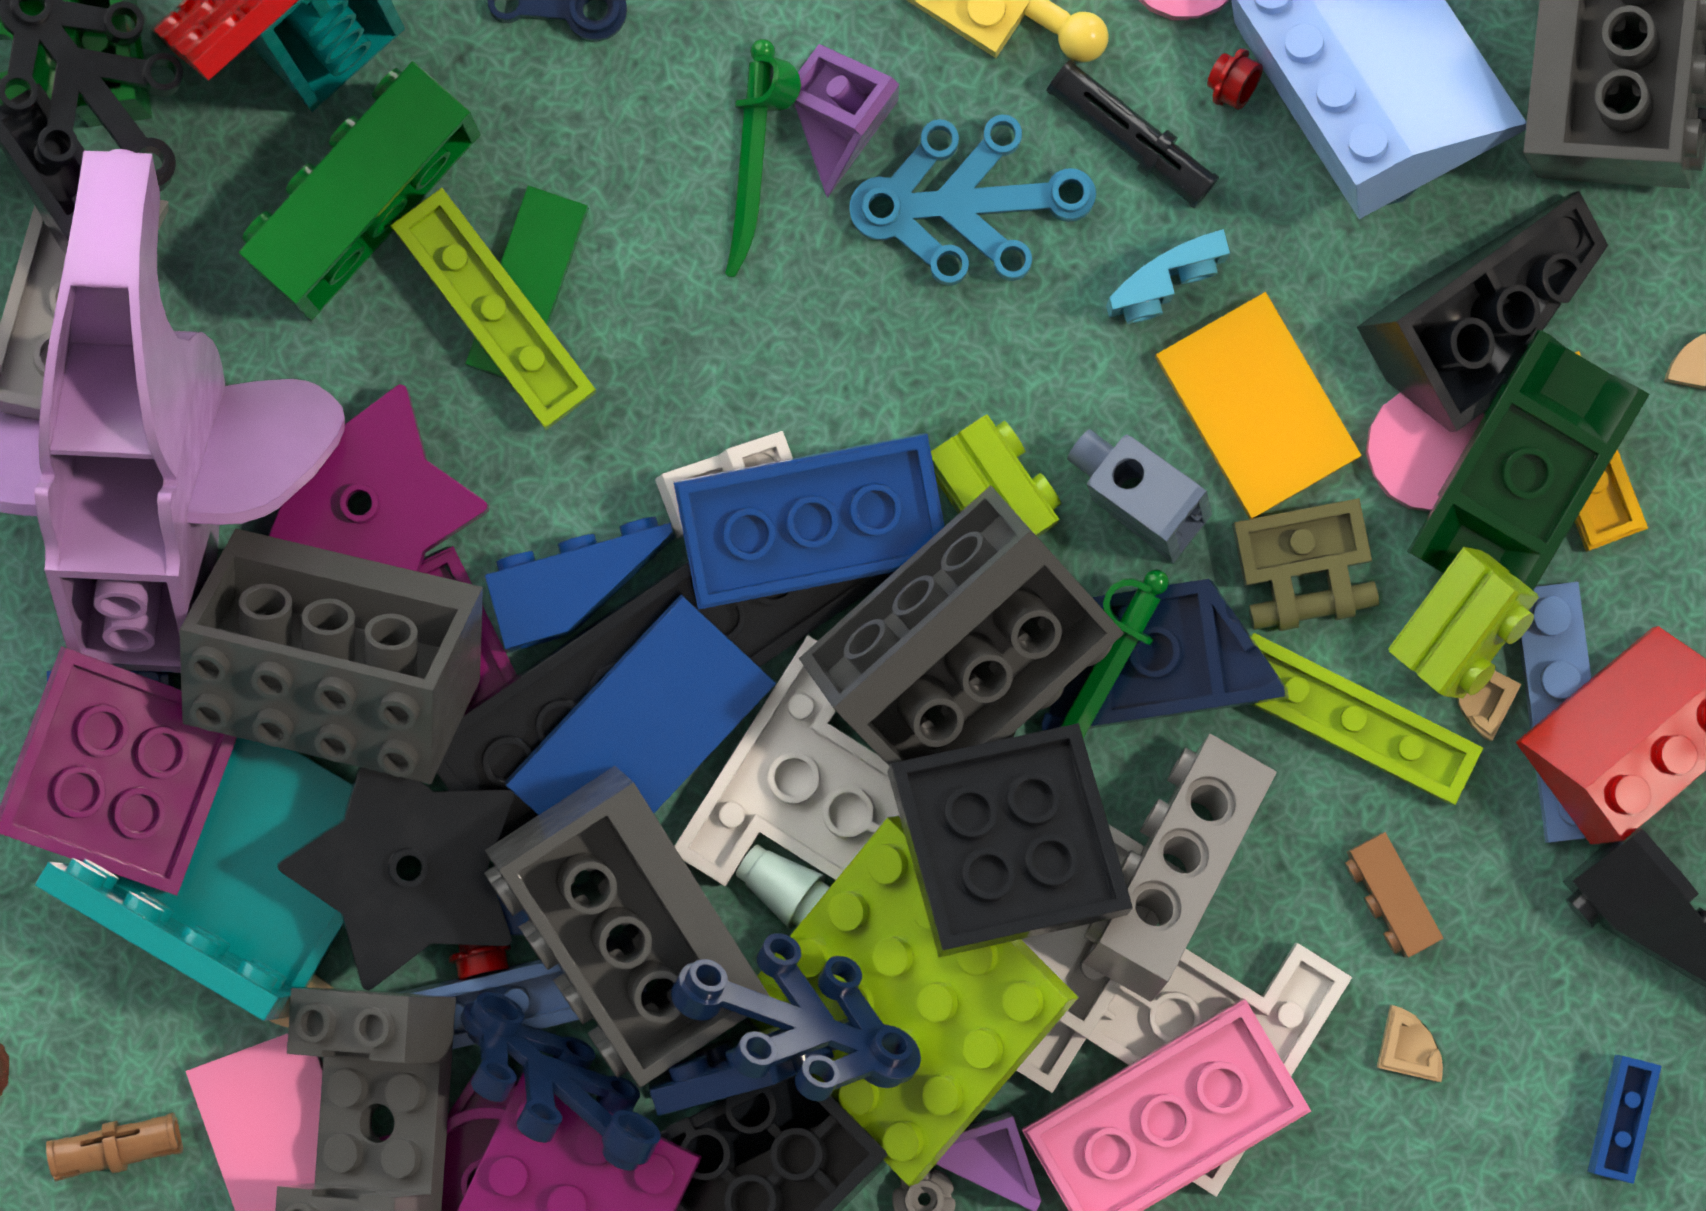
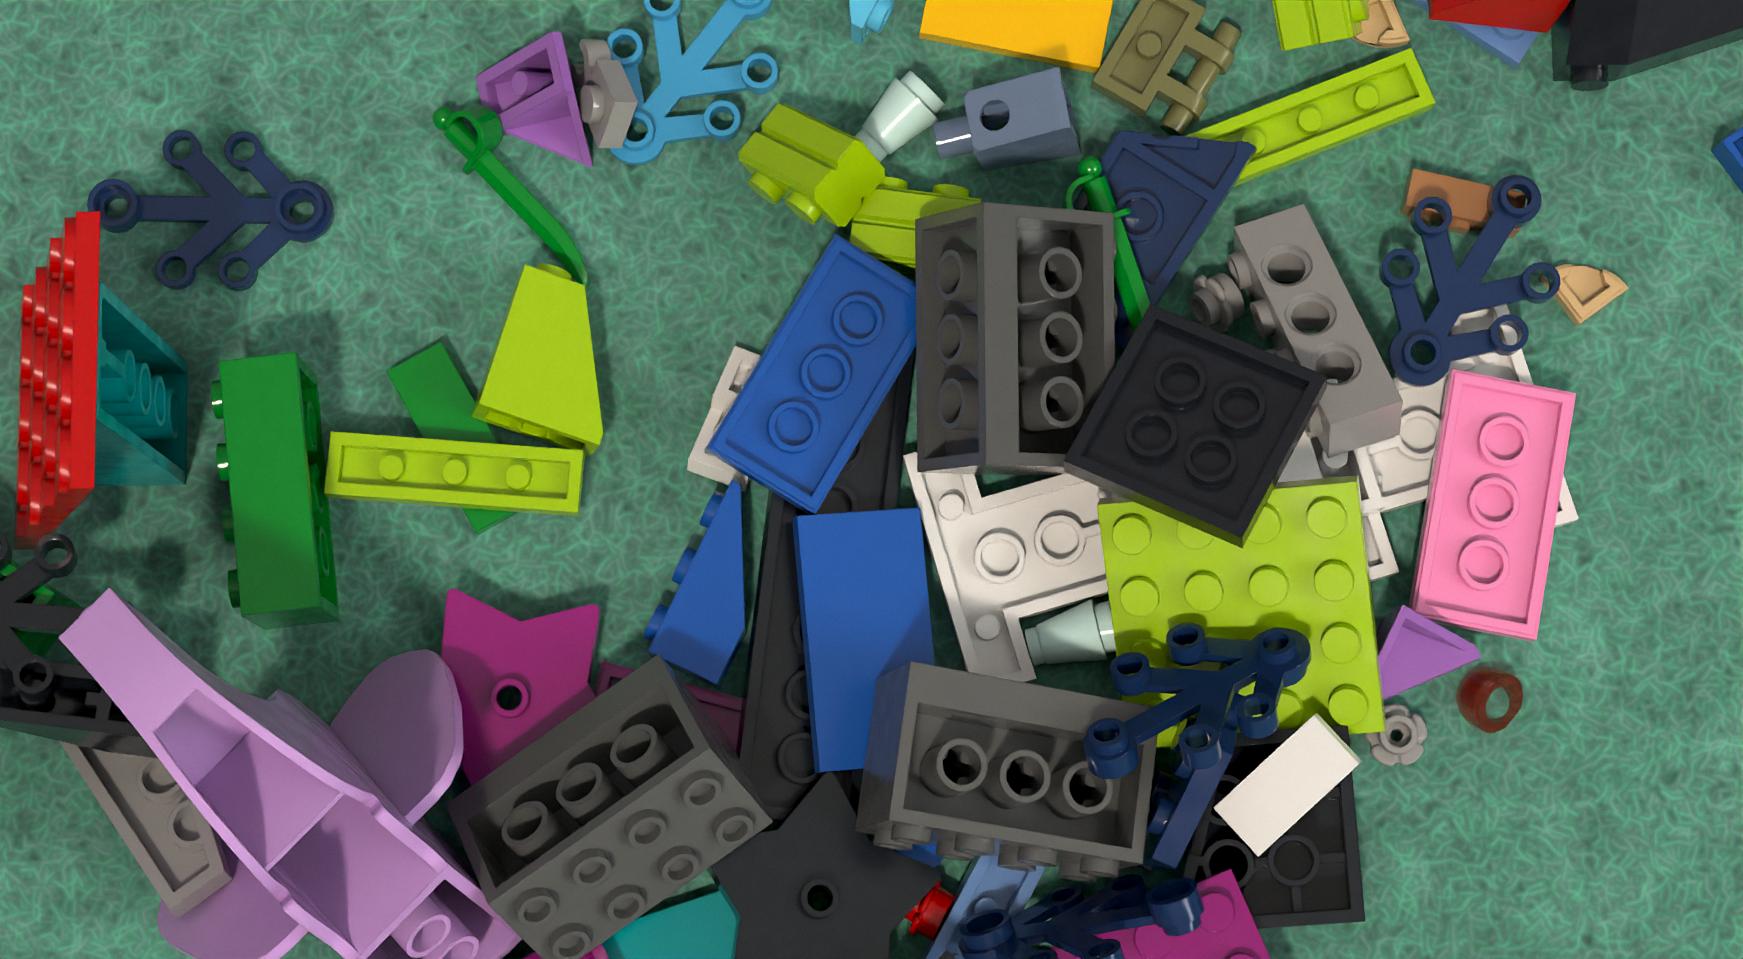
camera: 50 degrees left, 5 degrees down
none -> lime slope [471,263,603,456]
none -> light grey plate [571,39,638,148]
none -> lime brick [738,103,885,227]
none -> light aqua cone [854,71,945,162]
none -> light grey plate [1188,273,1245,333]
none -> white slope [1214,713,1362,857]
none -> dark blue plant [1379,175,1561,387]

